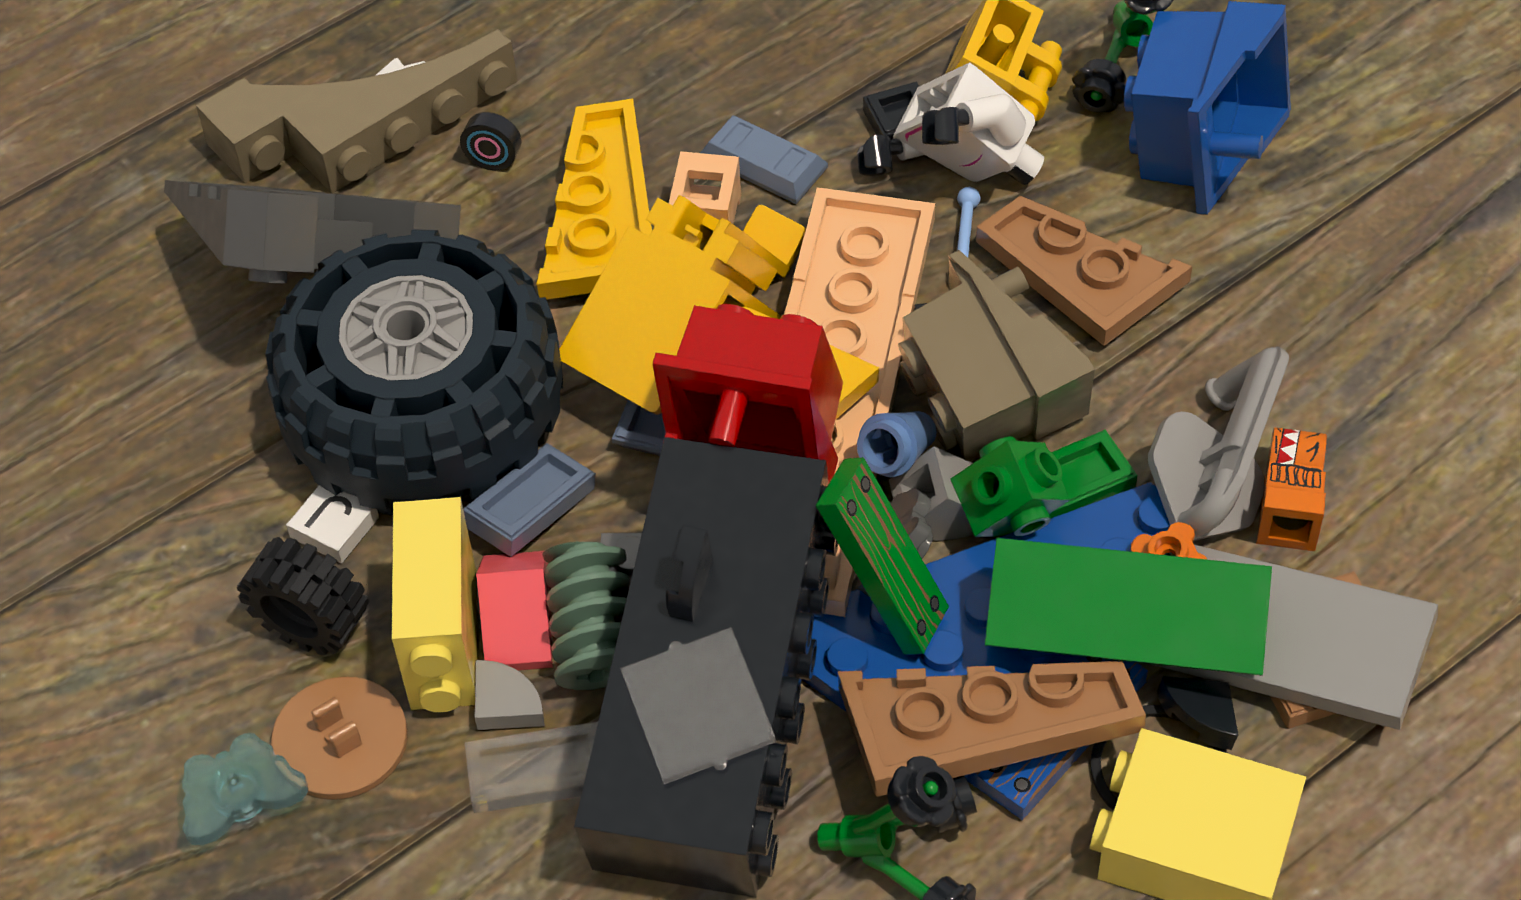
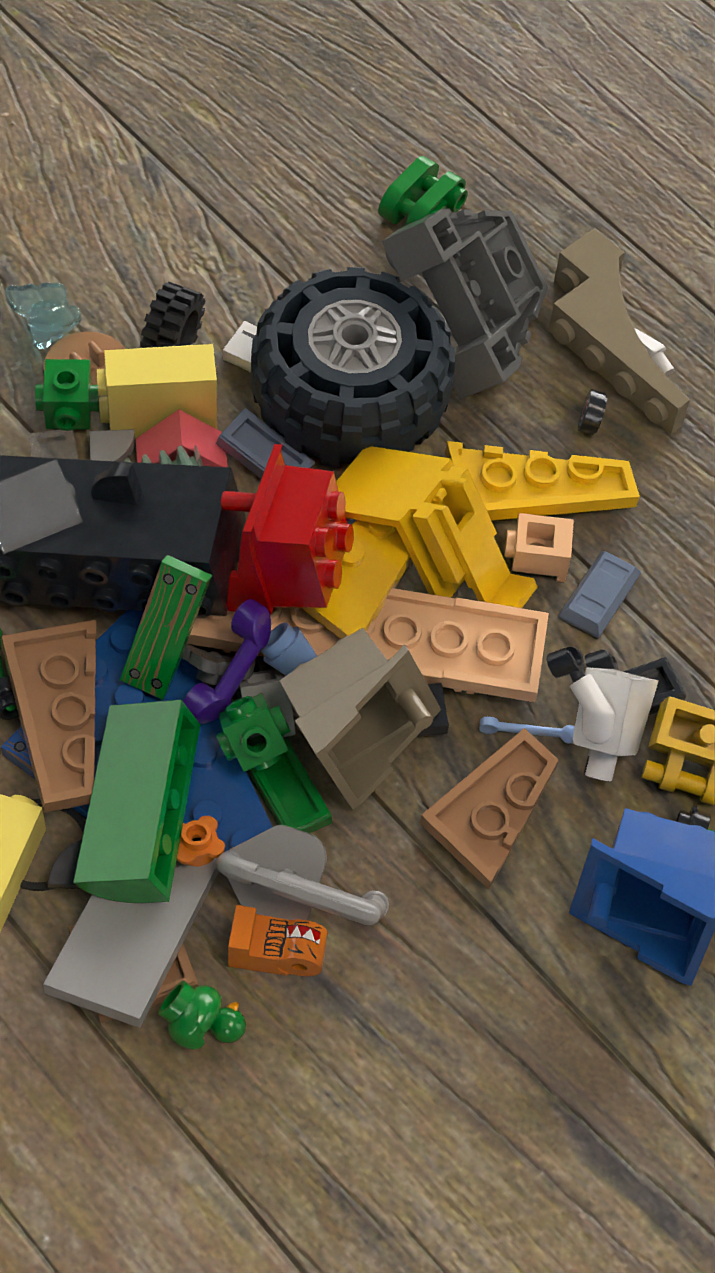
camera: 80 degrees right, 5 degrees up
none -> green brick [35,359,100,431]
none -> green animal [158,980,246,1050]
none -> dark purple bar [183,599,271,724]
none -> green brick [378,155,468,226]

